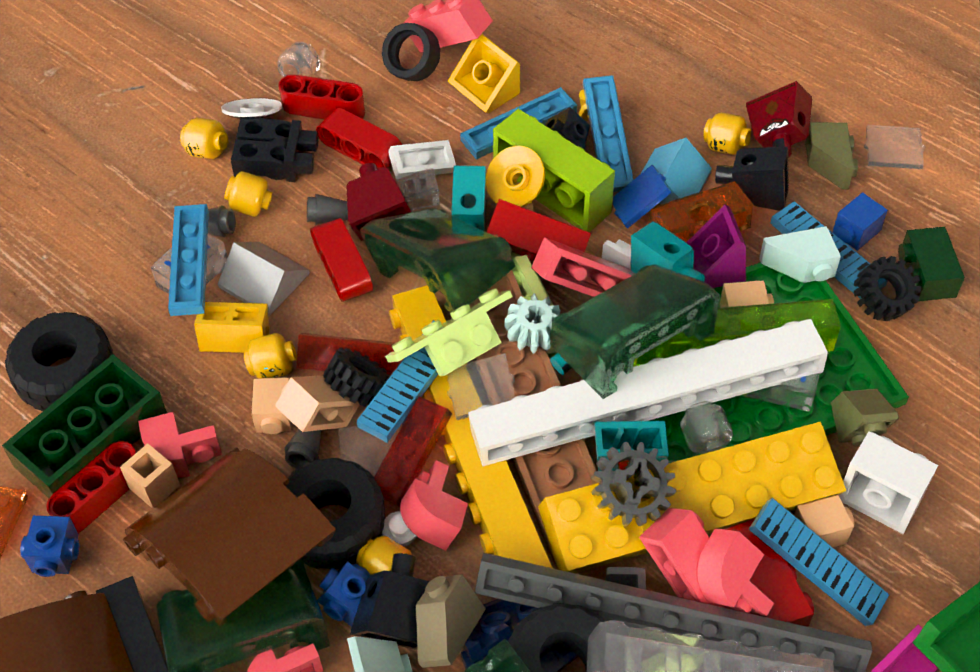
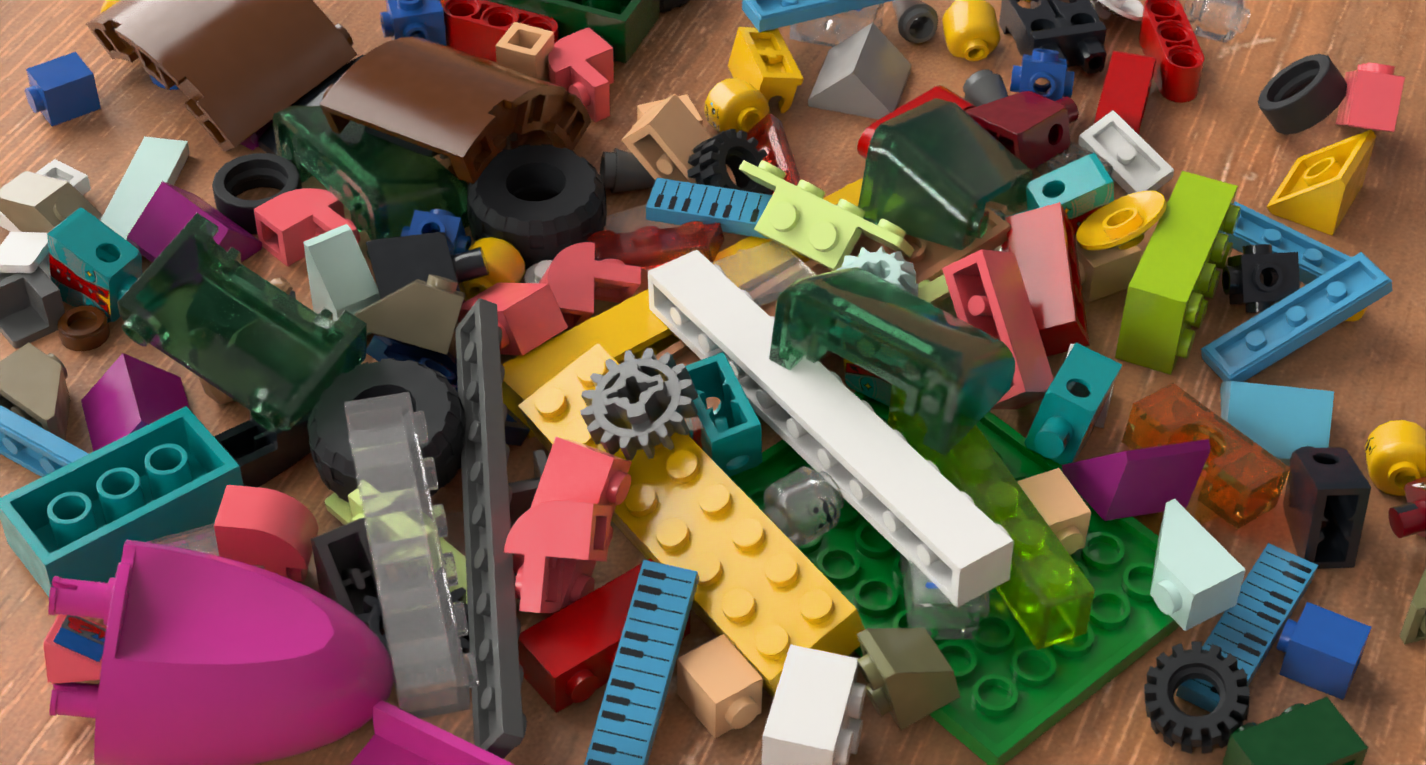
camera: 70 degrees right, 10 degrees down
blue piece [612,165,671,228] -> none
none -> coral brick [458,282,568,356]
none -> blue brick [1010,49,1074,101]

